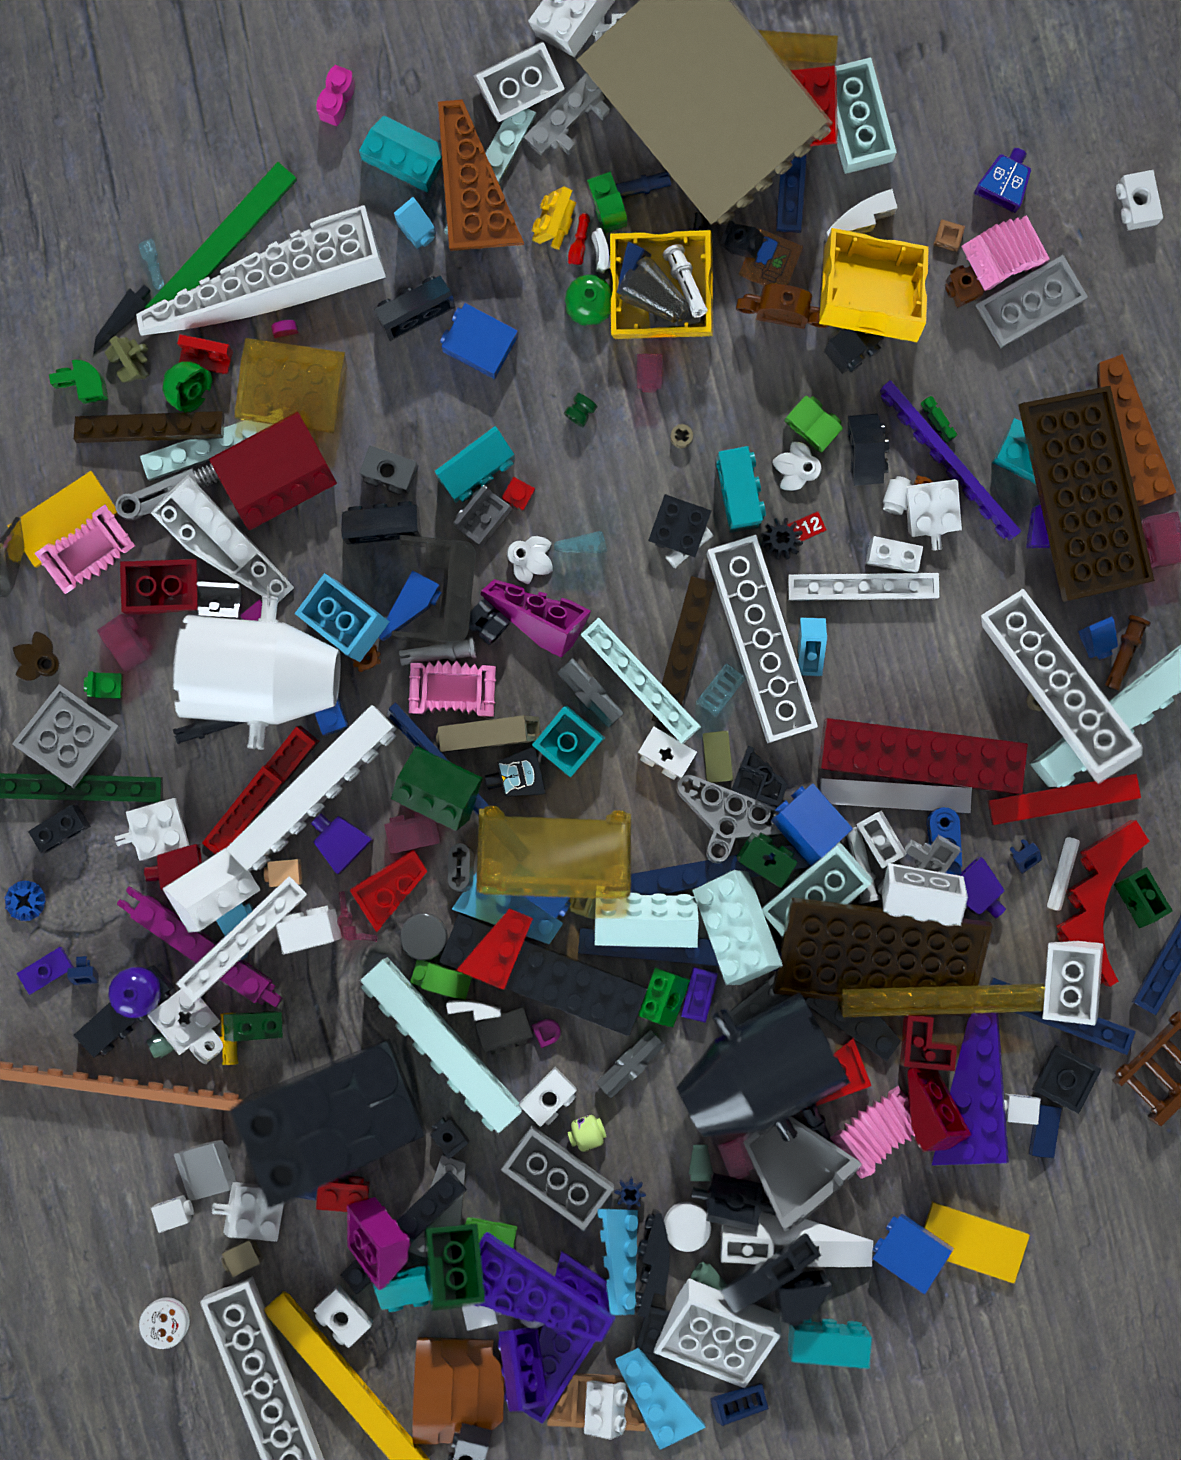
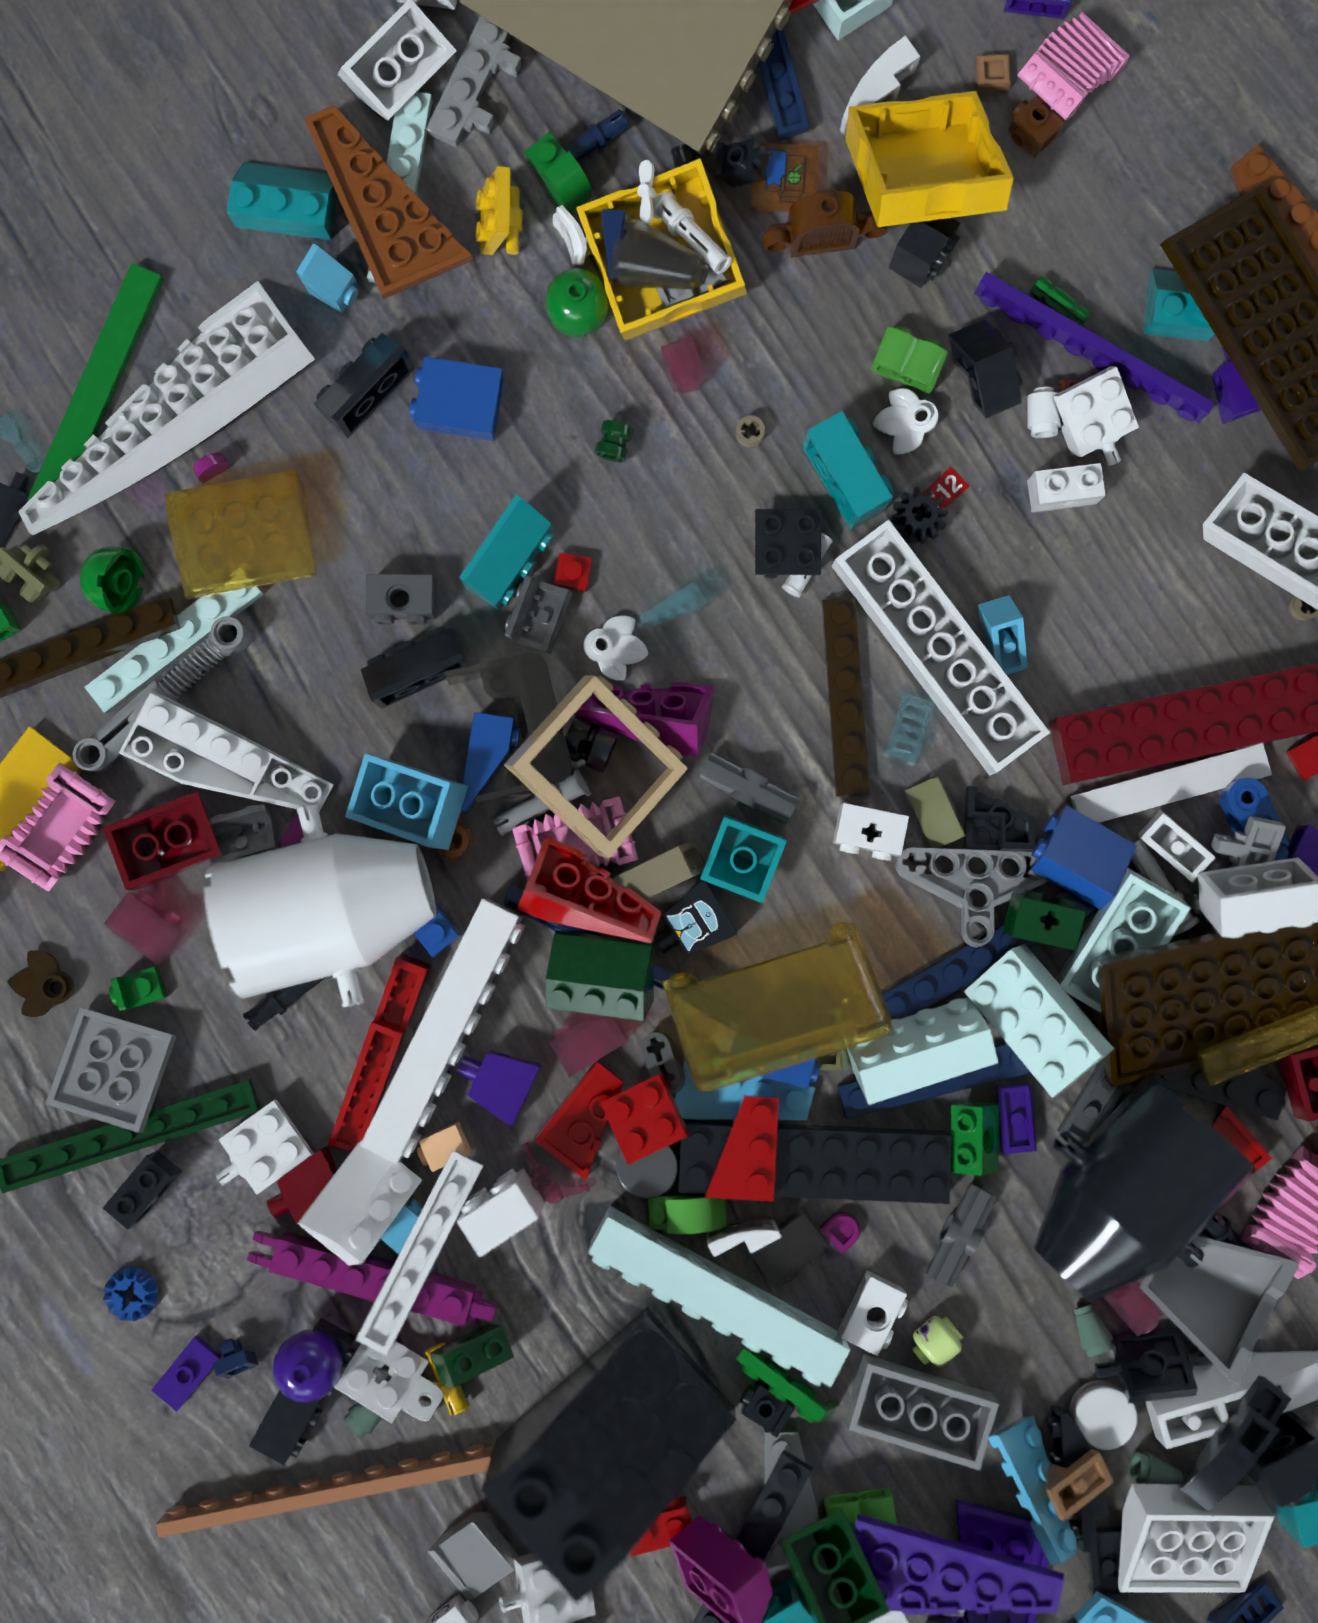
camera: 15 degrees left, 0 degrees up
red bracket [177,334,233,375] -> none
dark red slope [209,411,337,531] -> none
dark pink brick [316,65,355,126] -> none
red piece [568,213,590,265] -> none
light aqua plate [581,618,701,744] -> none
dark blue gear [614,1176,646,1210] -> none
white plate [788,573,939,601] -> none
light grey plate [976,255,1088,348] -> none
none -> tan window [504,675,688,858]
none -> red wedge [517,836,662,943]
none -> red plate [600,1074,690,1165]
none -> white piece [638,160,657,224]
none -> green wing [736,1347,839,1423]
none -> medium nougat slope [1046,1450,1114,1521]

